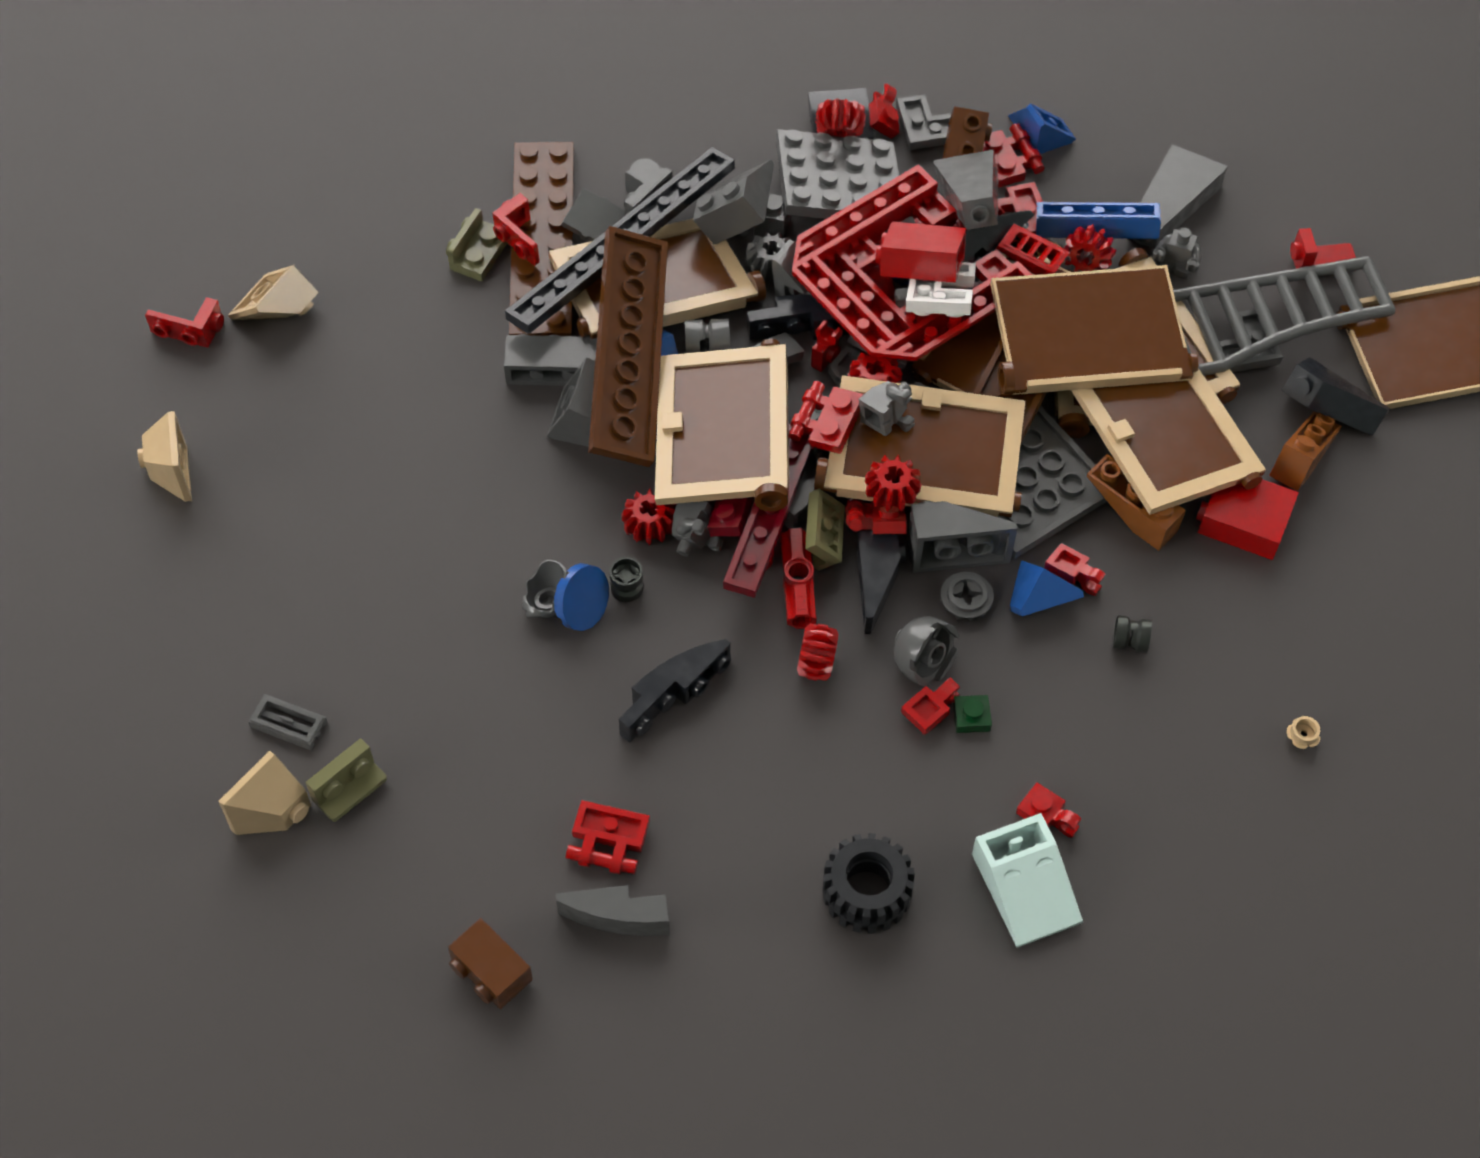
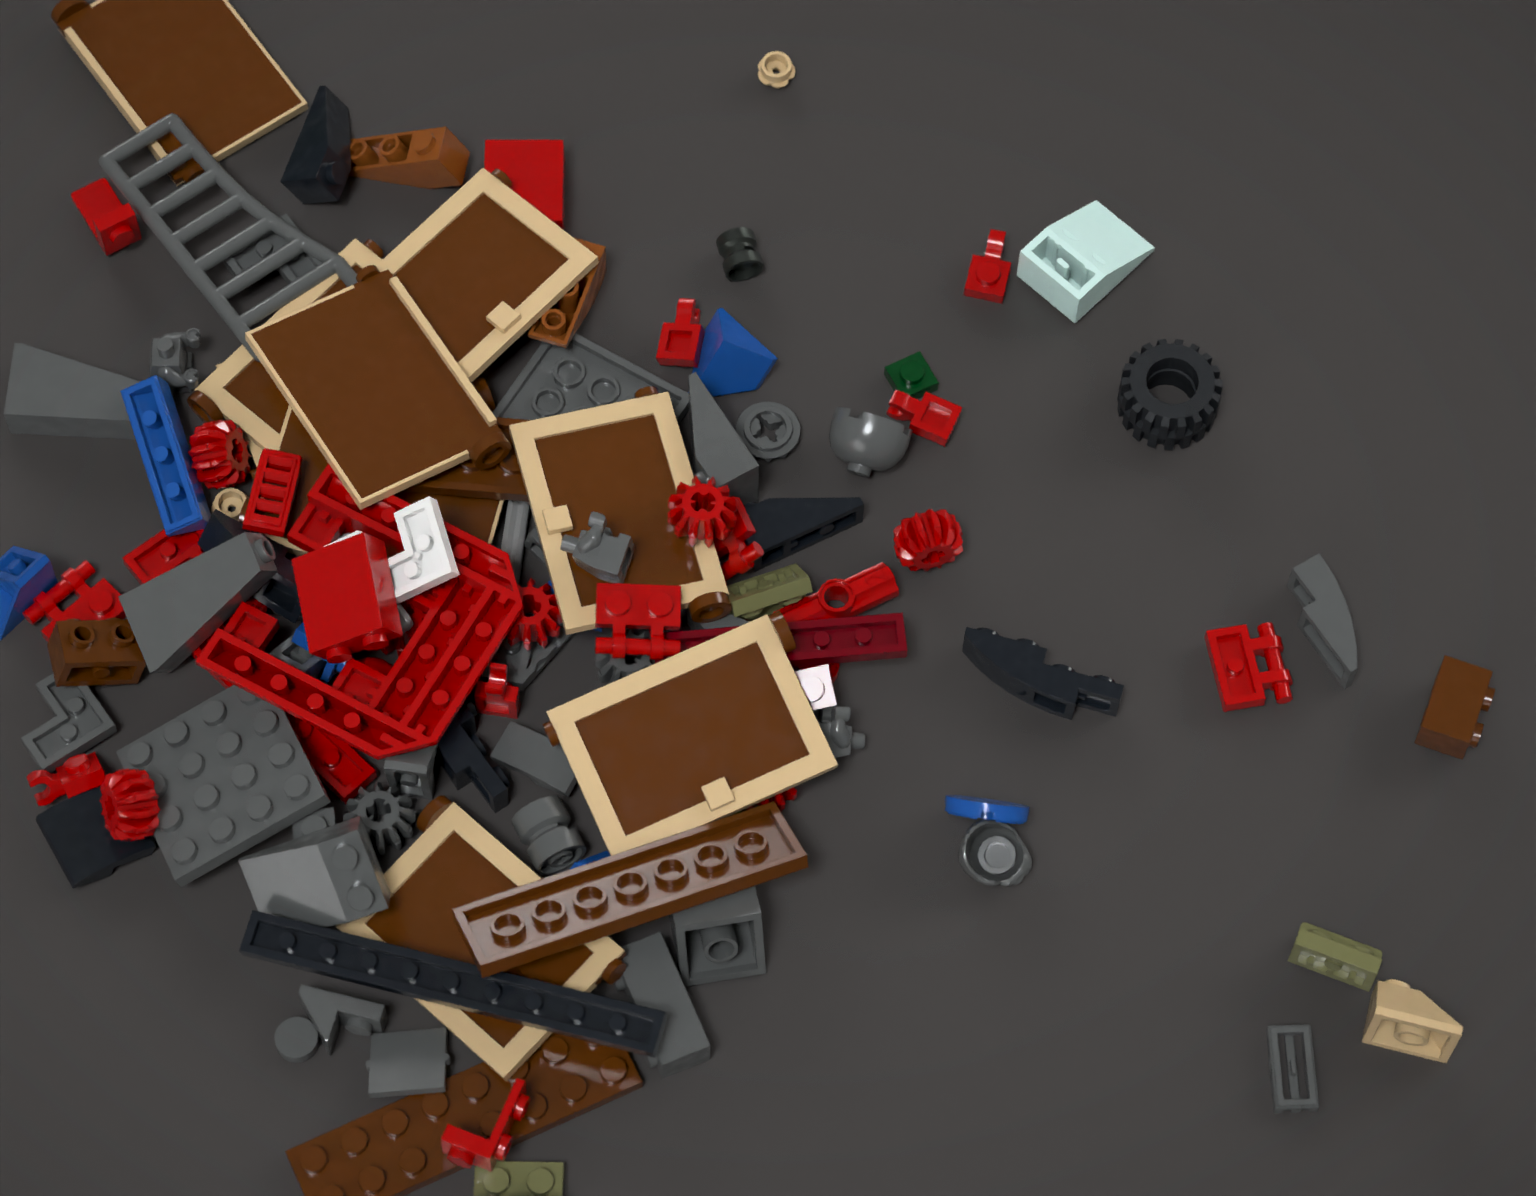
camera: 115 degrees left, 5 degrees up
pearl dark grey wheel [609,557,644,602] -> none
red gear [621,488,675,546] -> none

